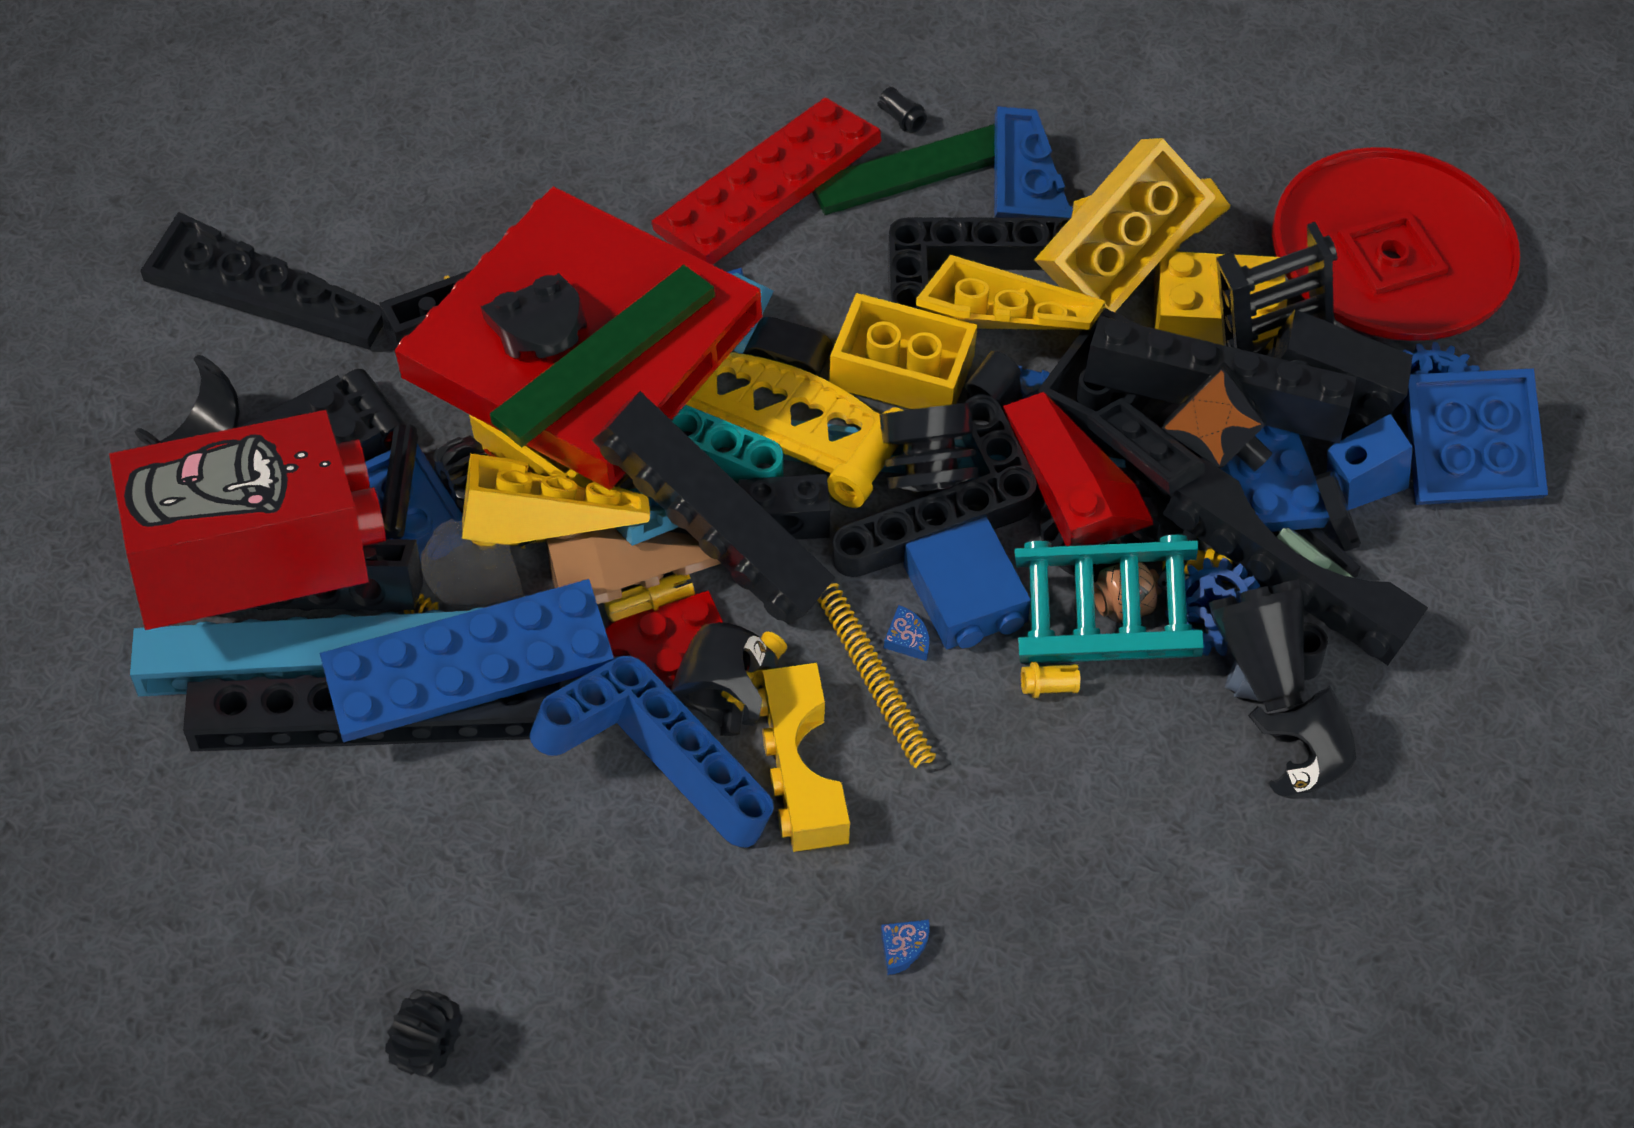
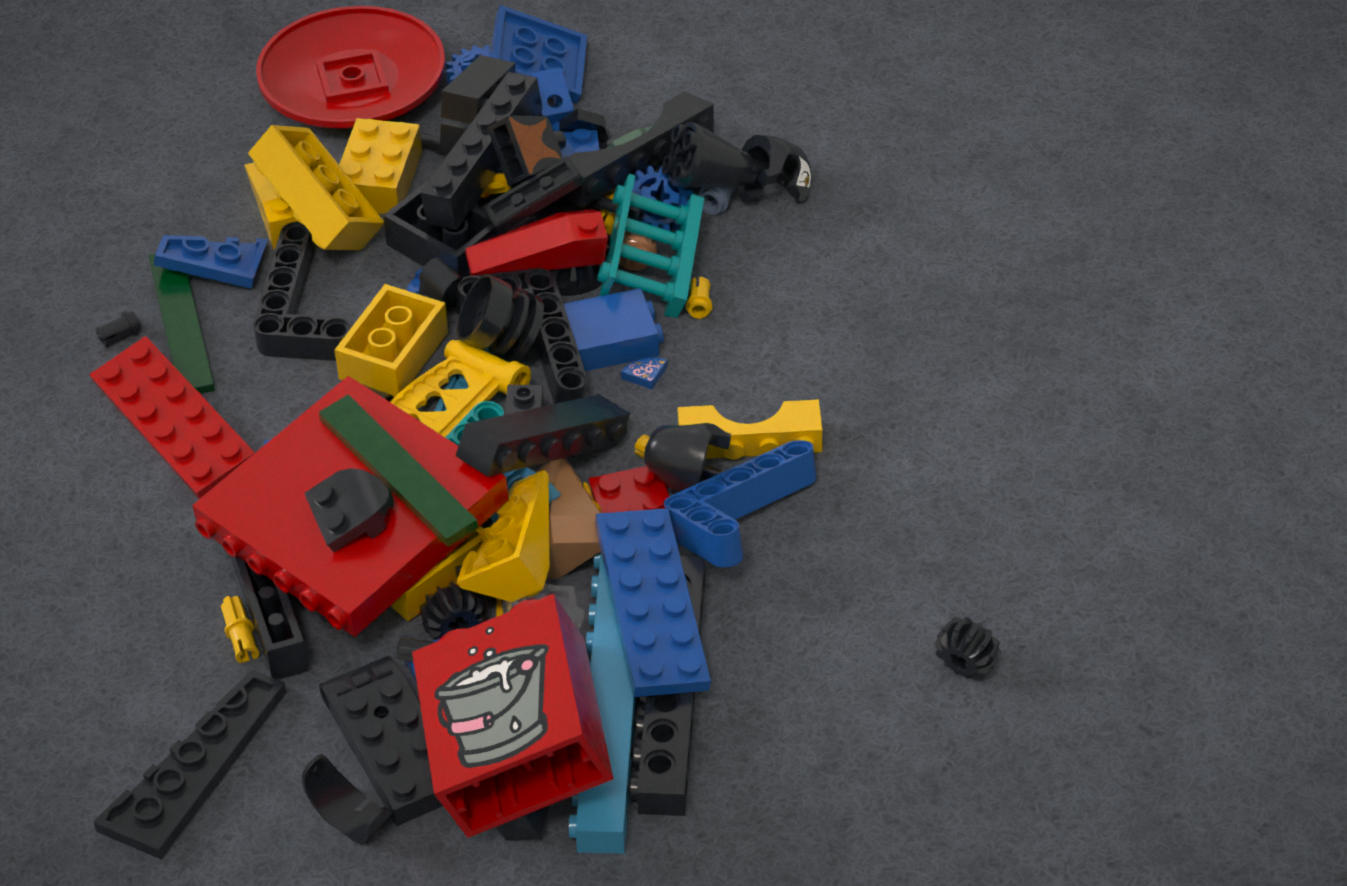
camera: 80 degrees left, 10 degrees down
yellow piece [817,583,936,768] -> none
blue tile [881,920,930,975] -> none
yellow wedge [916,255,1106,330] -> none
black fence [1216,222,1338,354] -> none

